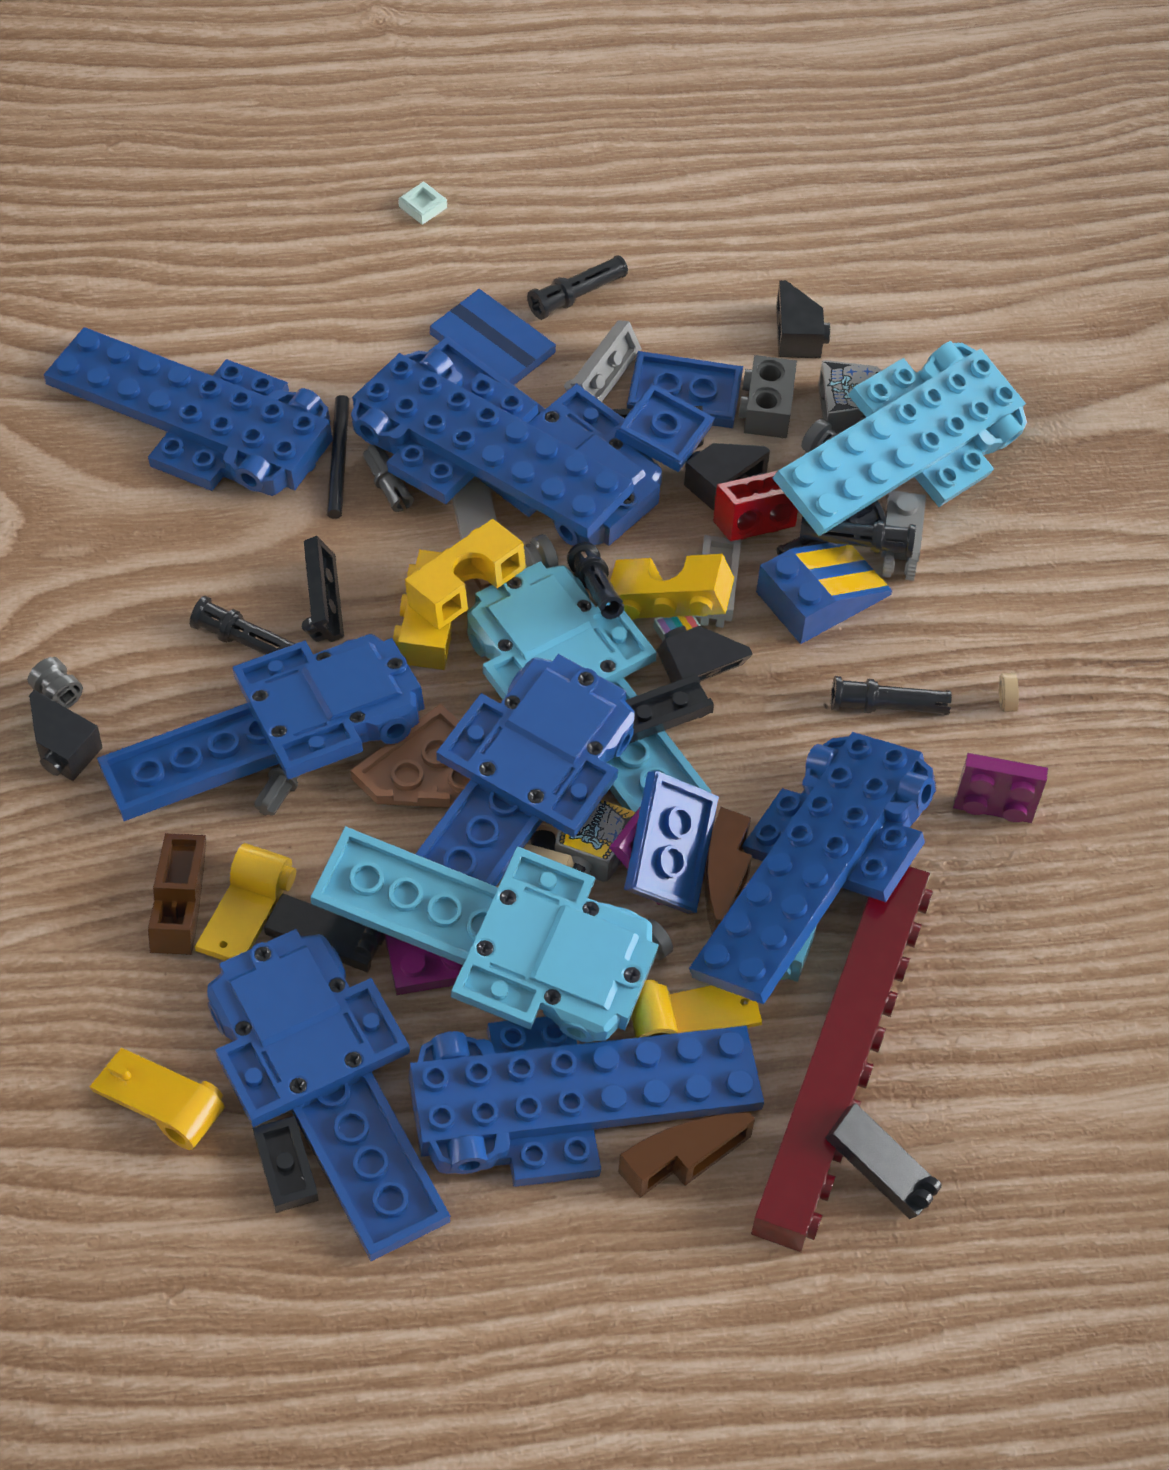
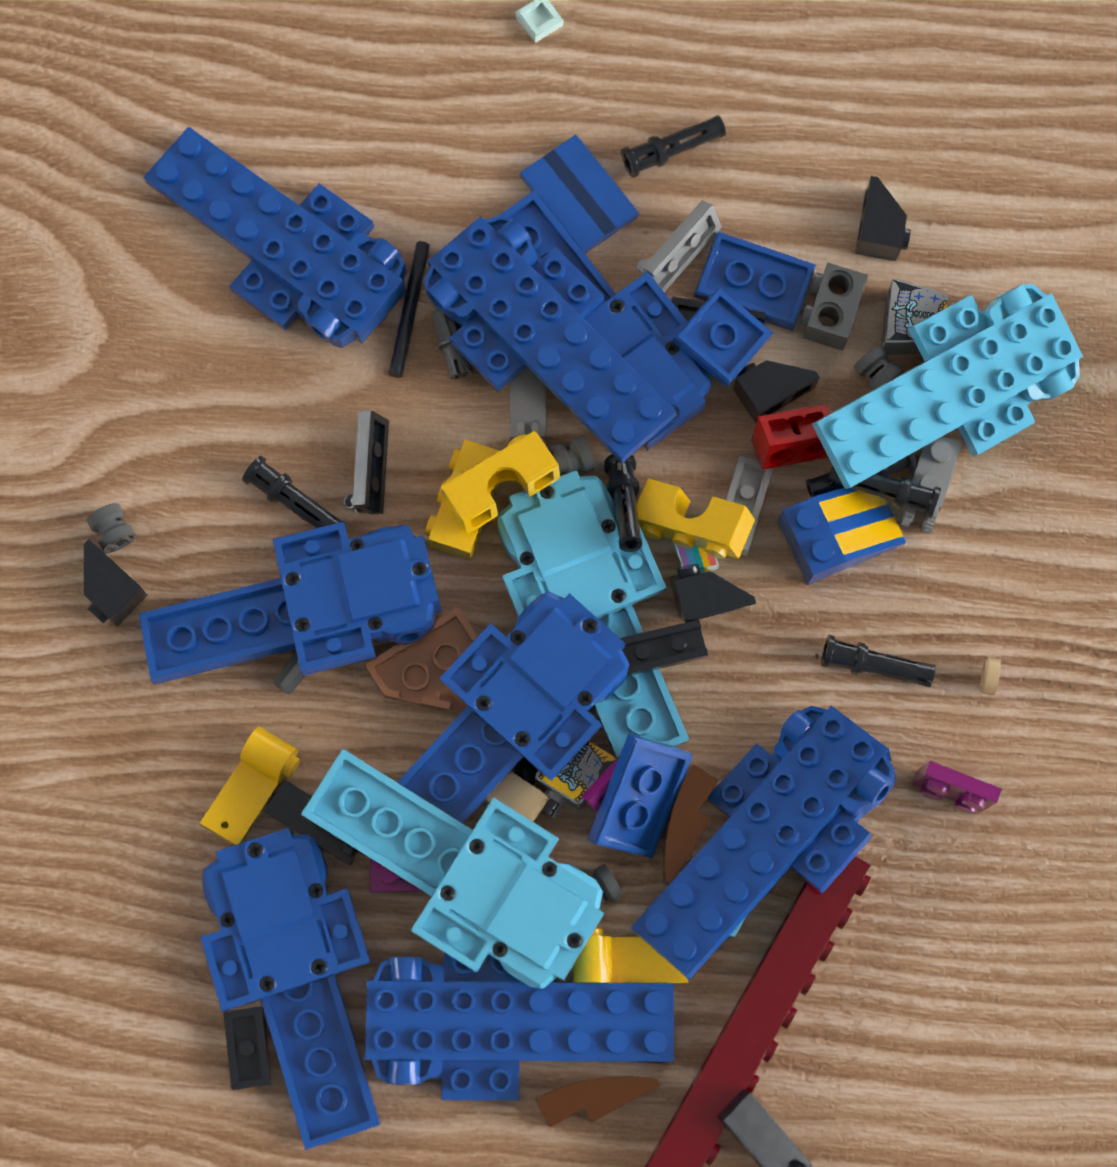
camera: 10 degrees right, 20 degrees up
yellow door [89,1047,225,1150] -> none
reddish brown slope [148,833,206,955] -> none

